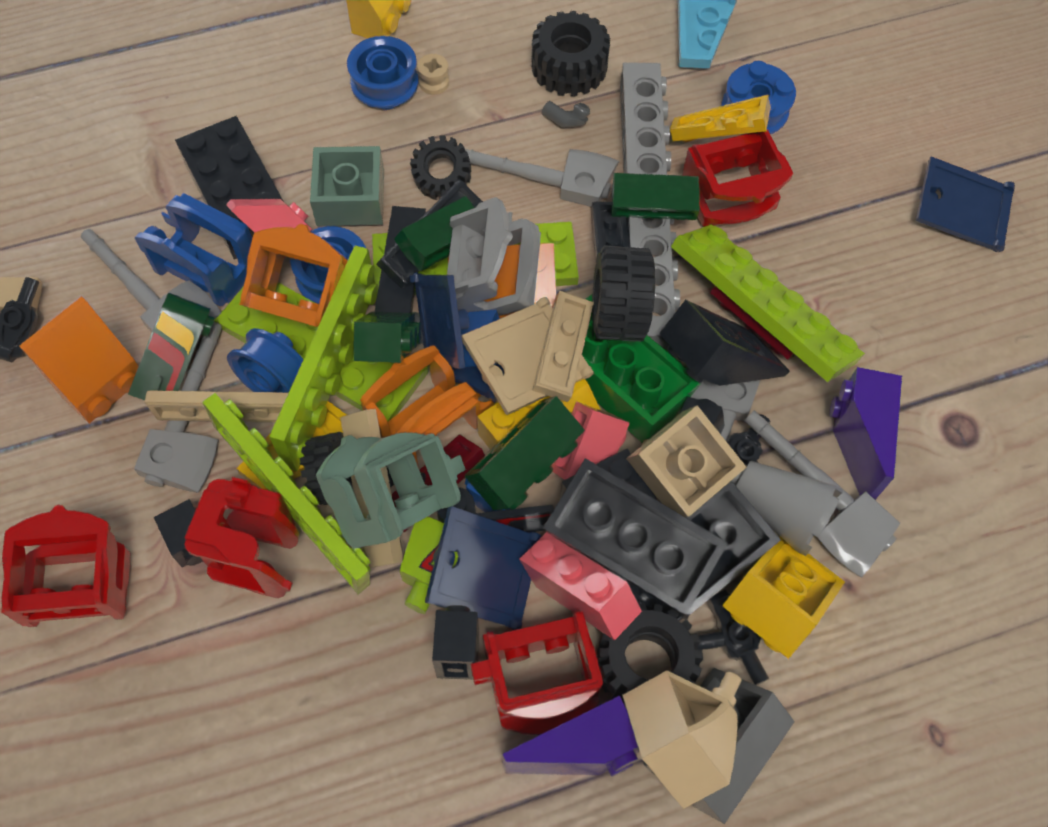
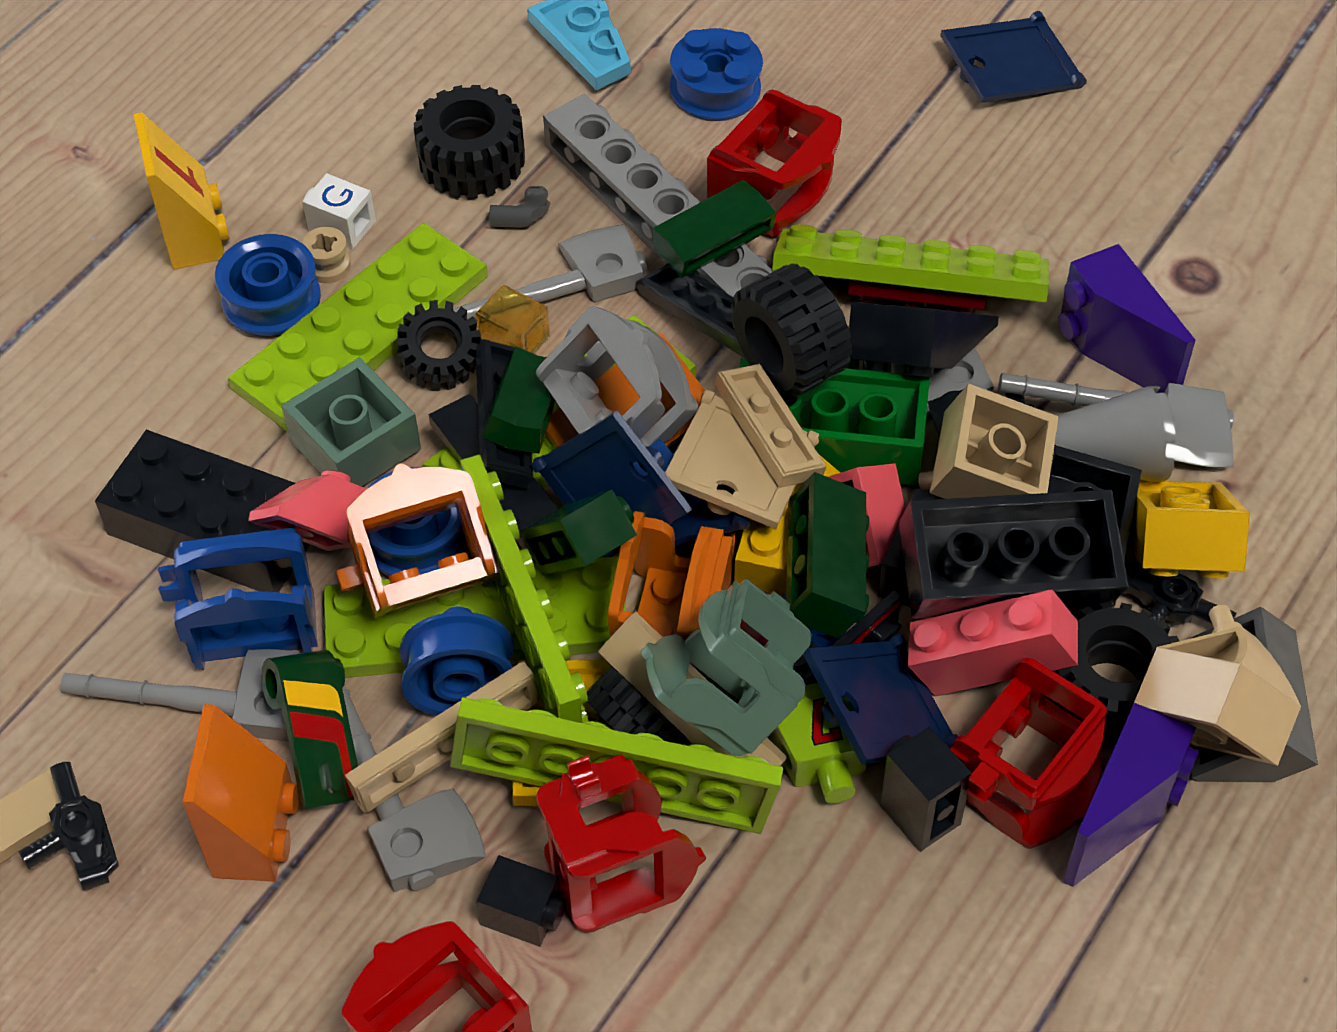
camera: 35 degrees left, 10 degrees down
yellow wing [670,95,771,142] -> none
none -> lime plate [228,222,488,432]
none -> white brick [302,173,376,250]
none -> clear yellow panel [476,285,550,354]

